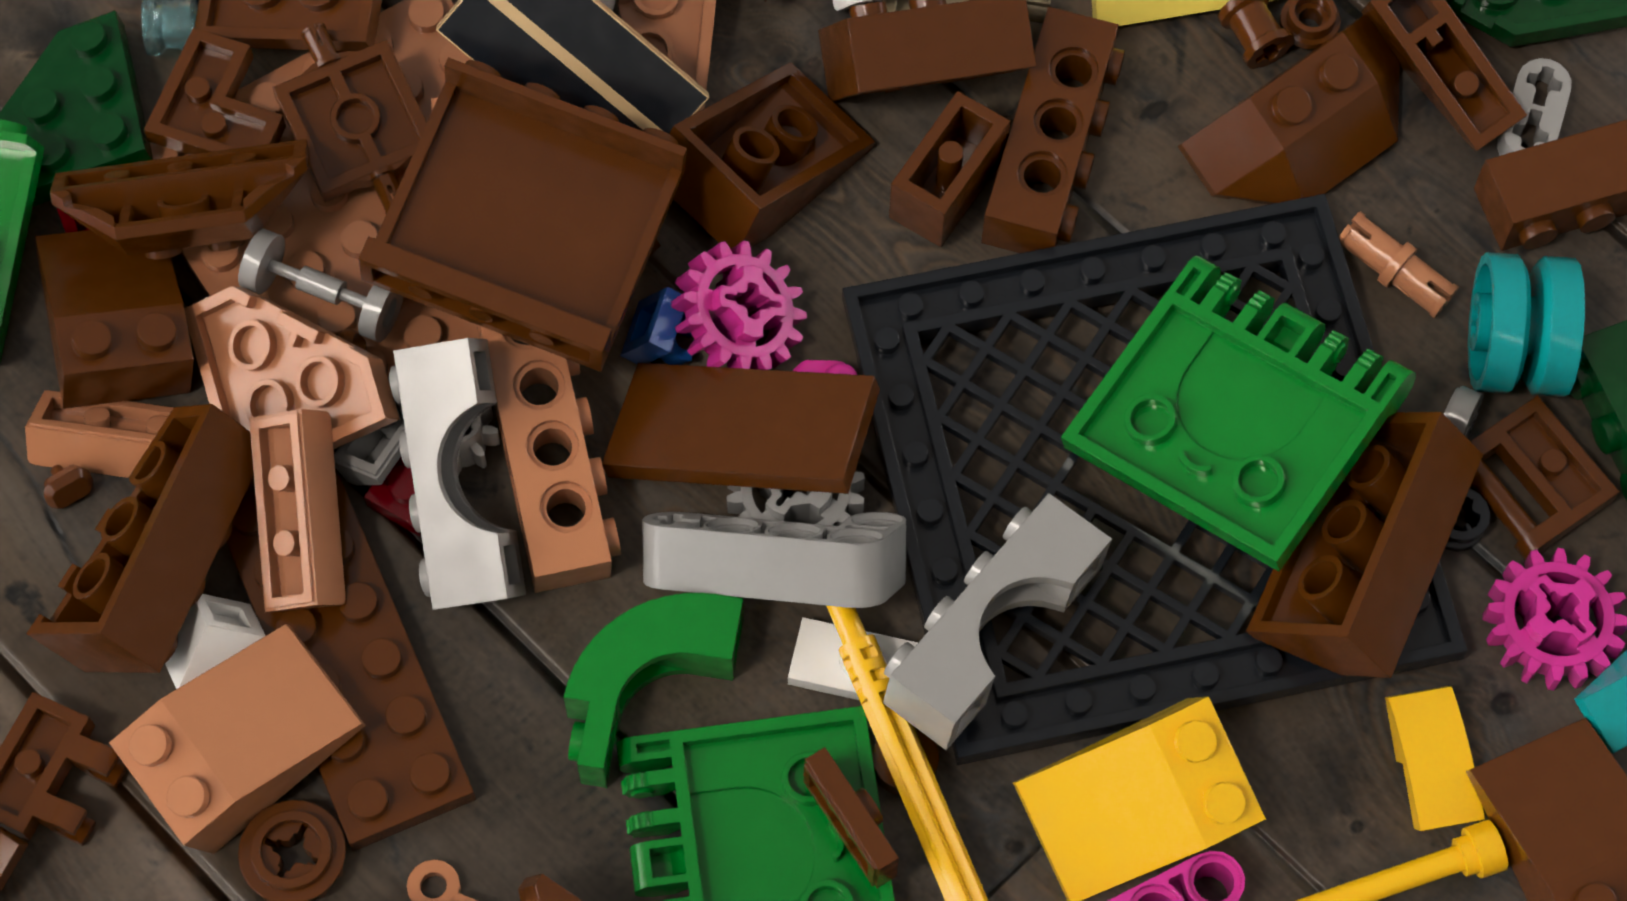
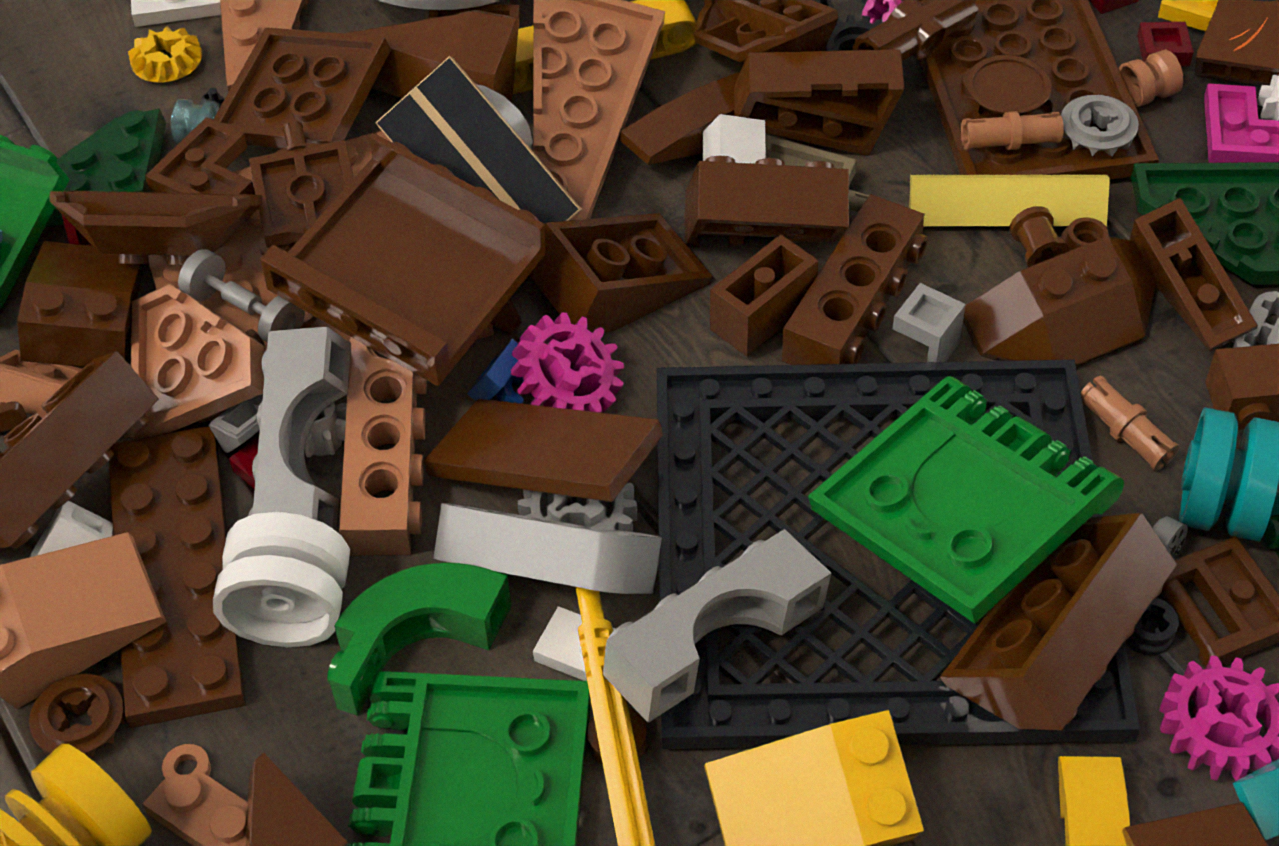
camera: 15 degrees right, 15 degrees down
nougat slope [249,409,346,612] -> none
reddish brown plate [804,747,899,888] -> none
none -> white wheel [213,512,350,648]
none -> light grey panel [893,283,966,362]

